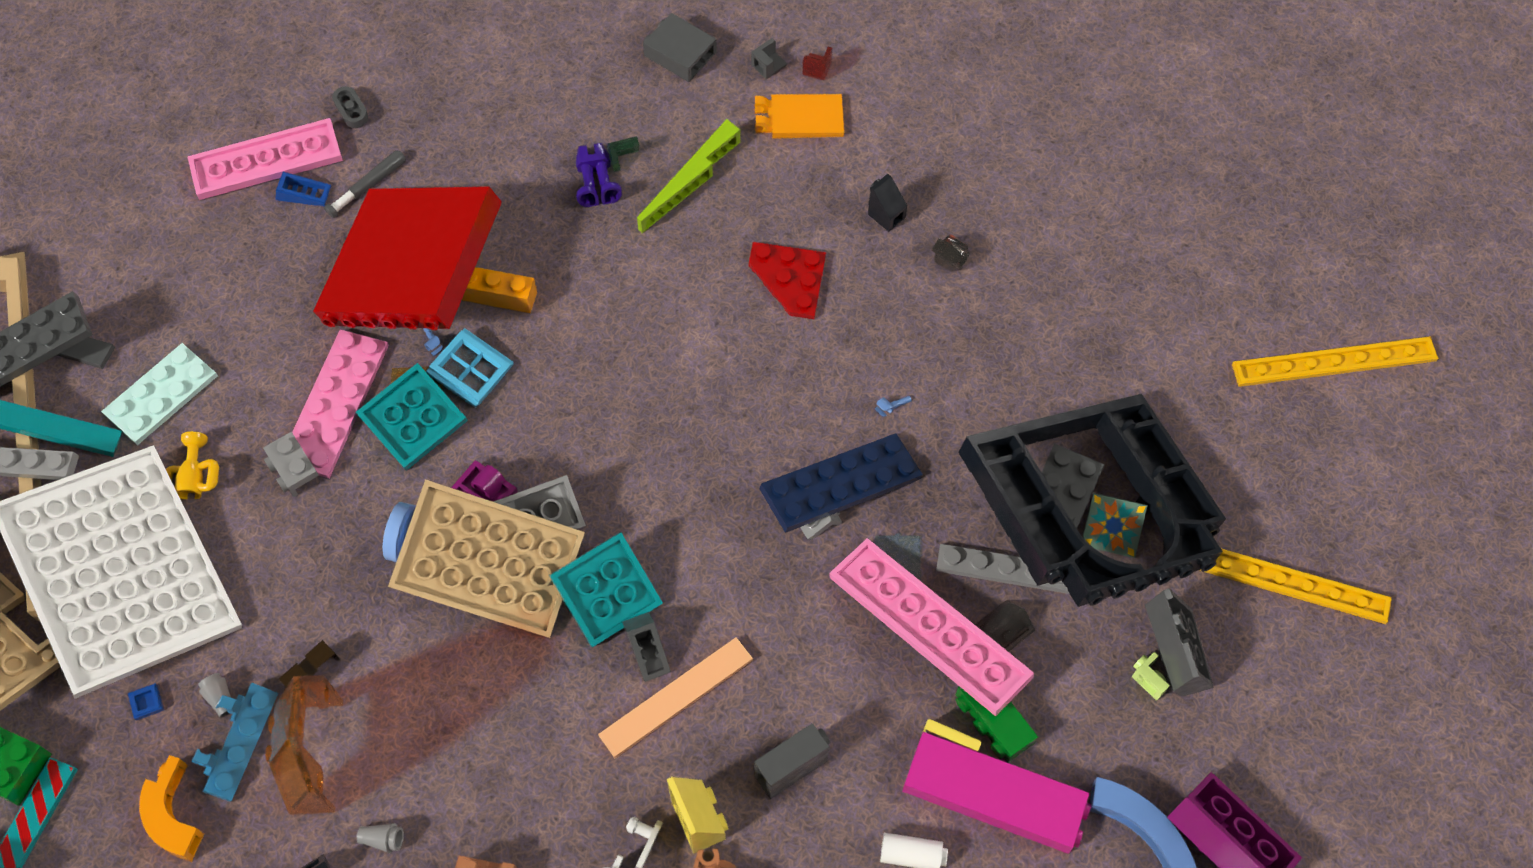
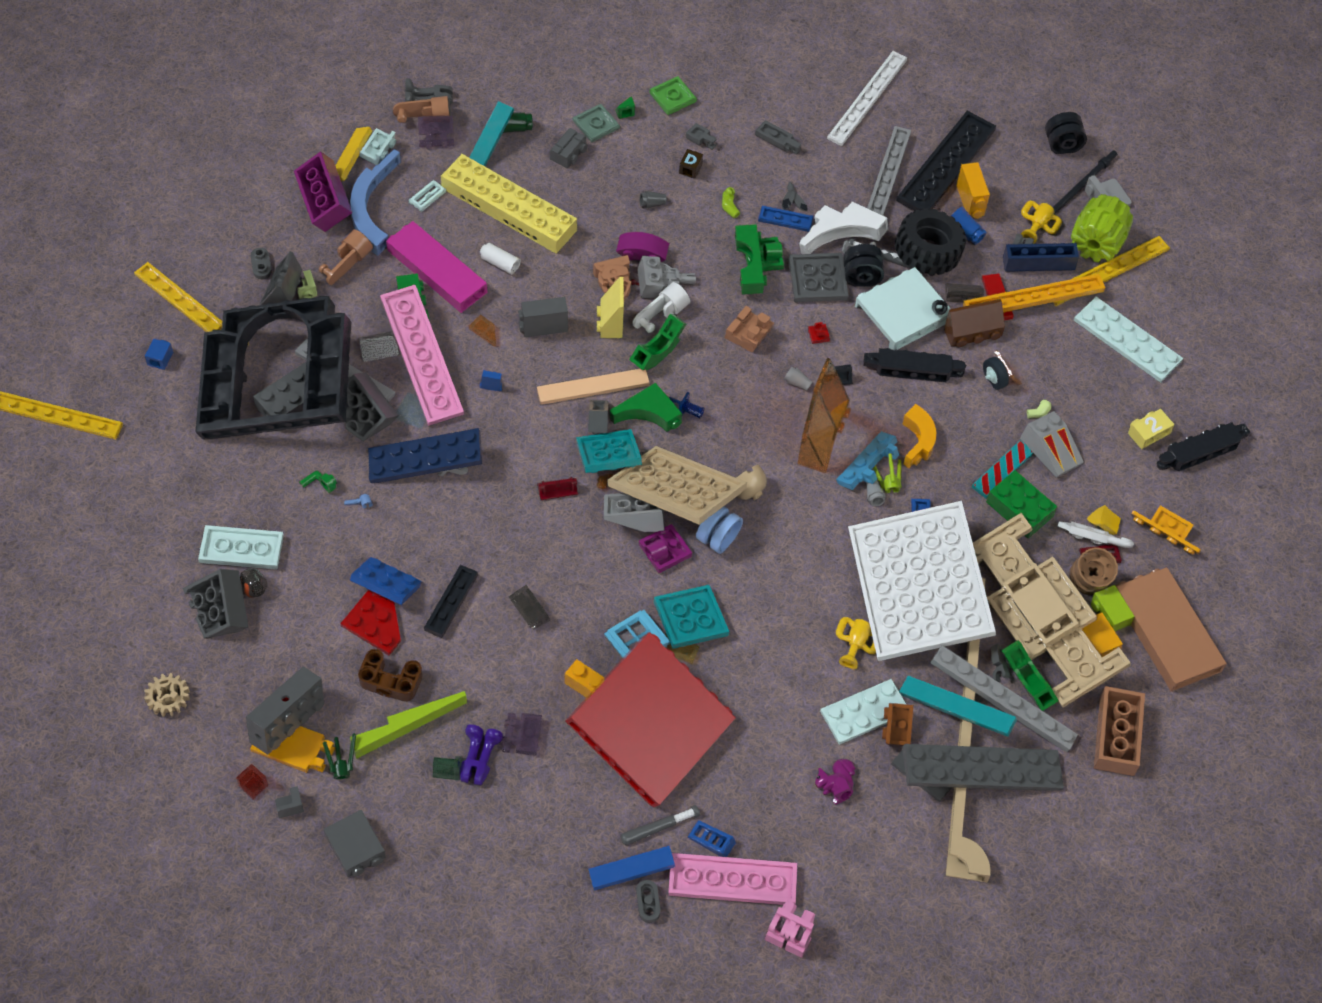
camera: 160 degrees left, 5 degrees down
light grey bracket [263,432,319,497] -> none
dark brown piece [279,640,338,697] -> none
bright pink plate [292,330,389,479] -> none
black slope [868,174,908,232] -> none
light yellow tile [923,719,982,752] -> none
tile [1083,493,1147,558] -> none
none -> tan gear [144,673,190,717]
none -> blue brick [145,338,173,370]
none -> dark grey wedge [182,569,248,639]
none -> light aqua plate [198,525,284,569]
none -> dark grey brick [246,666,324,755]
none -> dark grey plate [251,248,271,279]
none -> green plate [299,470,337,493]
none -> nougat piece [319,229,373,285]
none -> dark green plant [323,733,356,780]
none -> dark grey wedge [344,372,399,442]
none -> blue plate [350,557,422,605]
none -> reddish brown beam [358,649,423,702]
none -> black plate [424,564,478,638]
none -> clear orange tile [469,315,496,347]
none -> blue tile [480,370,502,391]
none -> clear purple plate [501,713,542,756]
none -> clear smoke hinge [508,585,551,630]
none -> dark red hinge [537,477,578,500]
none -> blue tile [589,845,676,891]
none -> green arch [610,383,682,432]
none -> green arch [629,314,687,370]
none -> clear blue bracket [669,392,705,419]
none -> tan cylinder [736,465,767,500]
none -> bright pink hips [765,901,815,958]
none -> magenta animal [815,759,856,805]
none -> lime plant [873,453,902,493]
none -> dark orange bracket [882,703,914,745]

